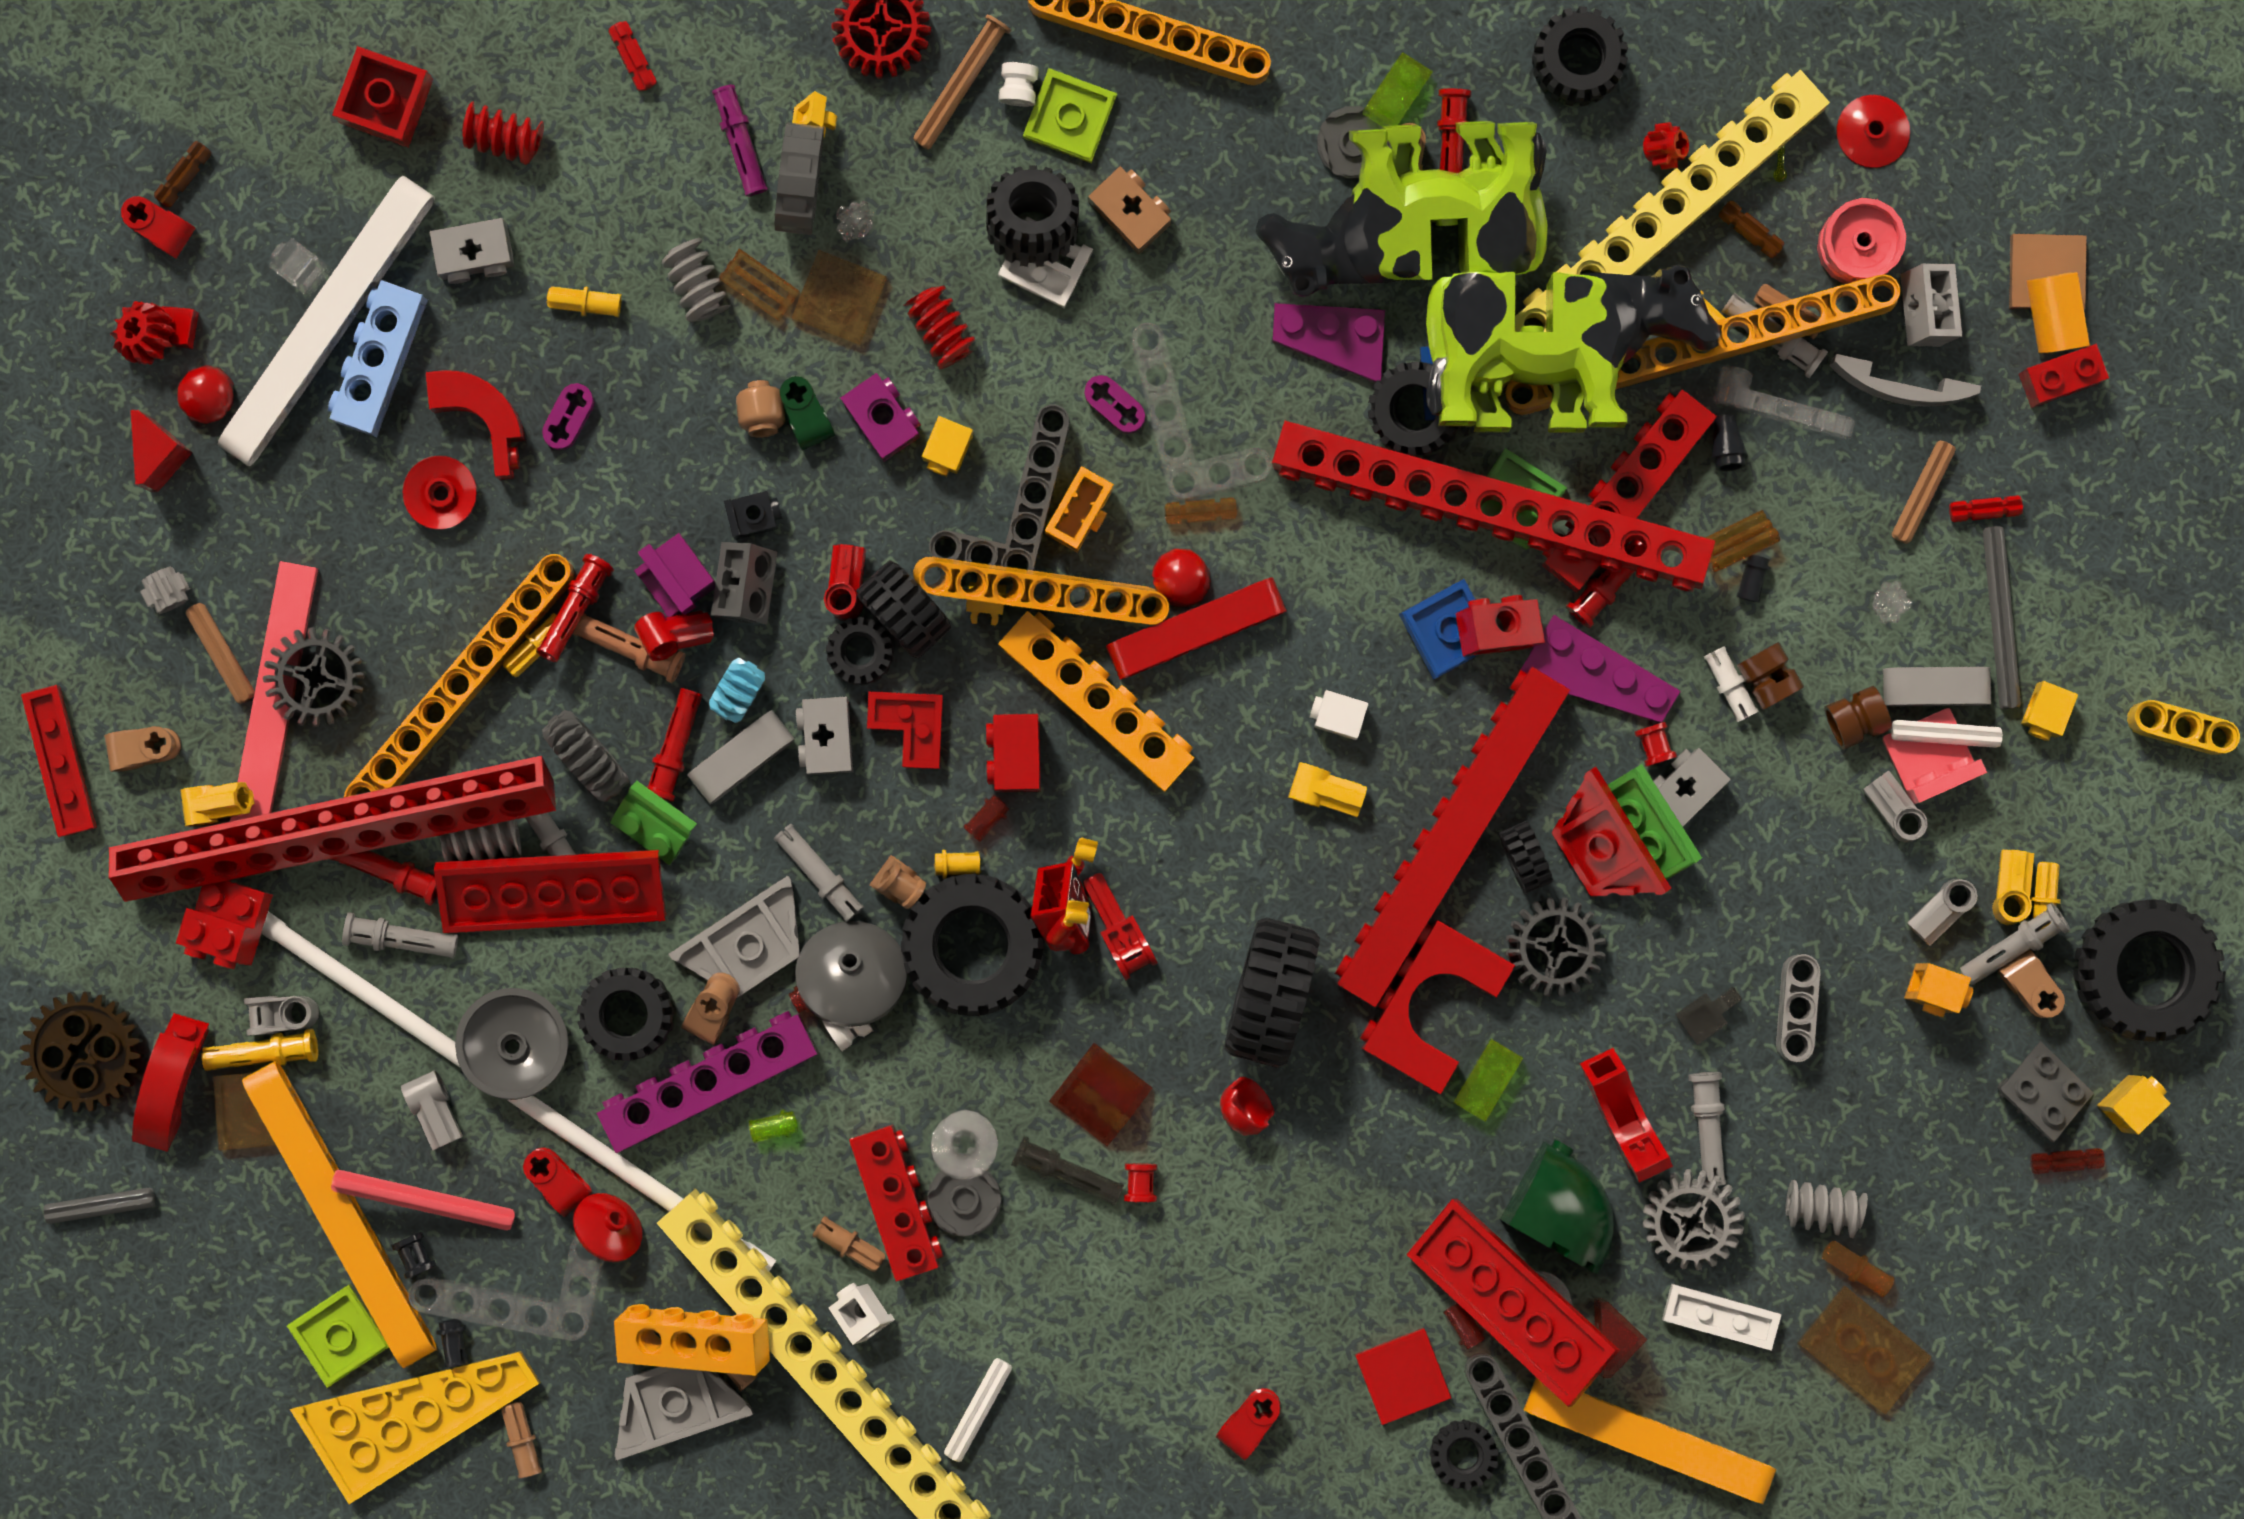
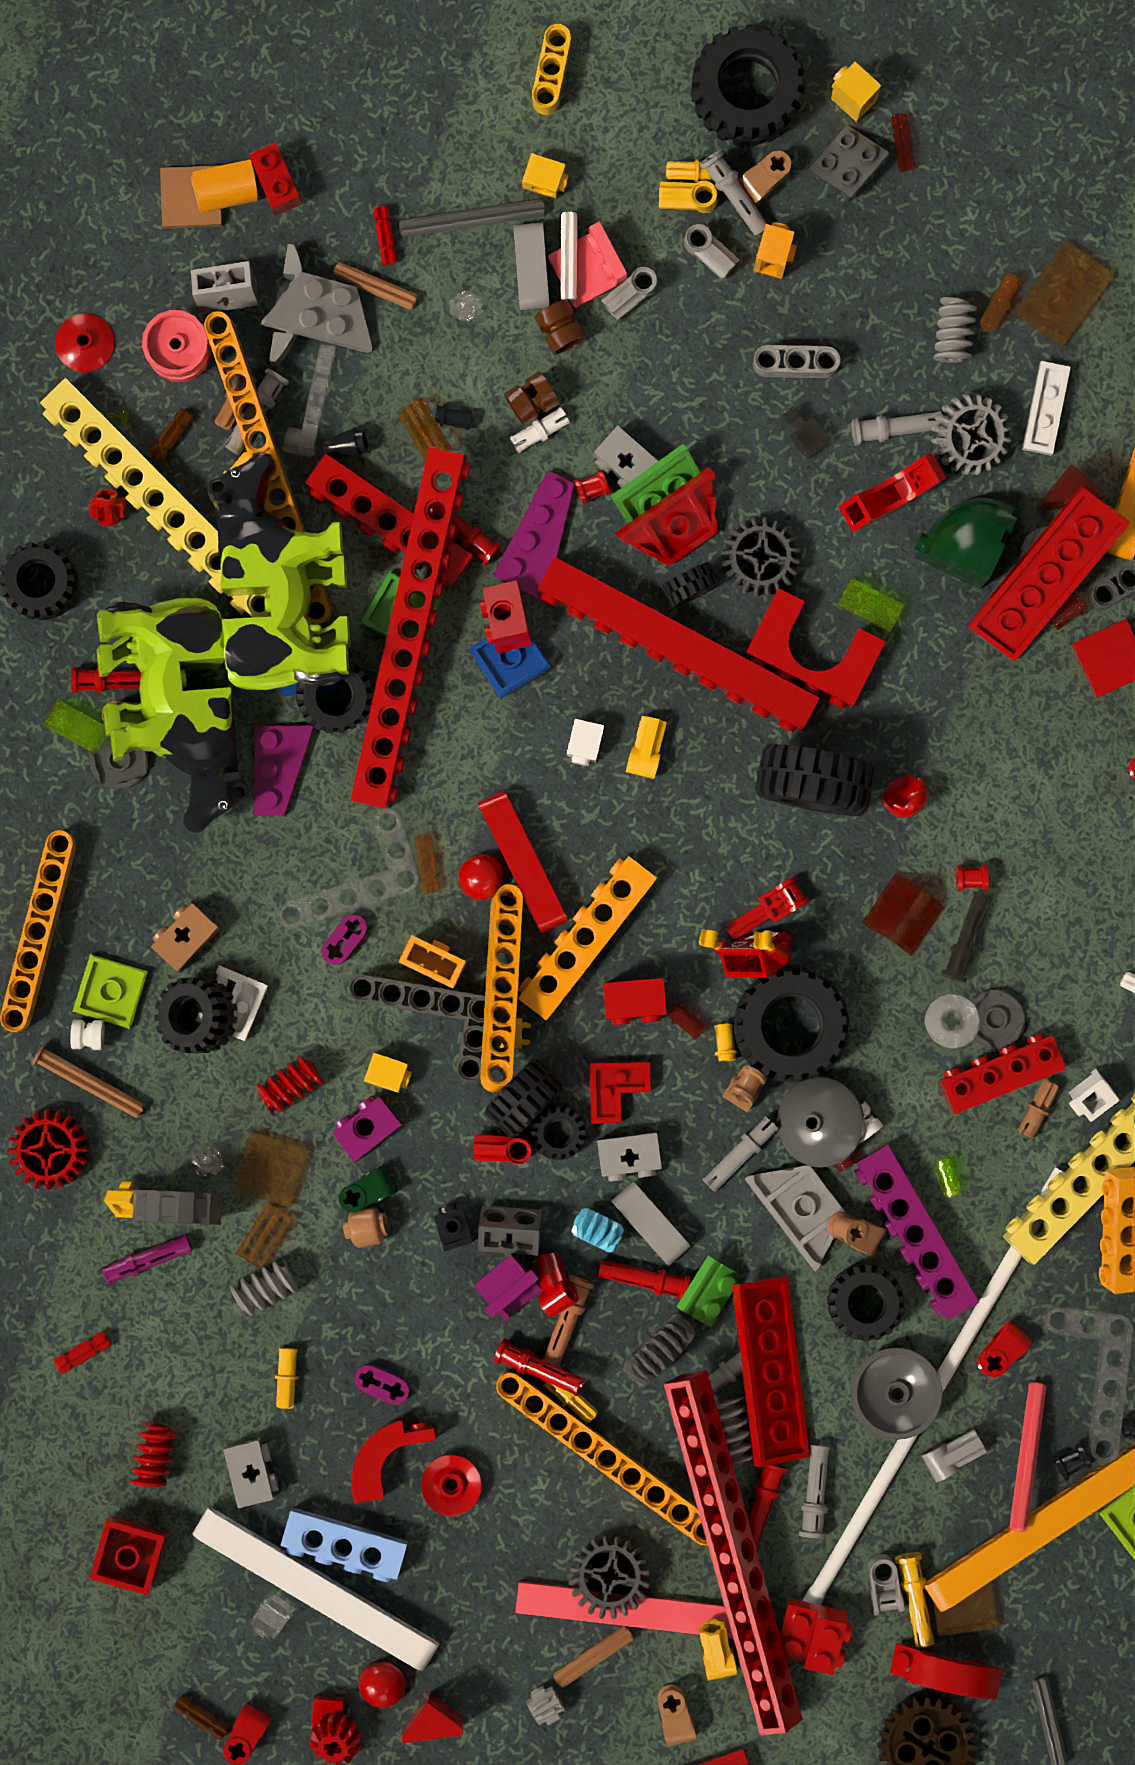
camera: 90 degrees left, 0 degrees up
red dish [573,1193,642,1262] -> none
none -> light grey wing [261,272,372,353]

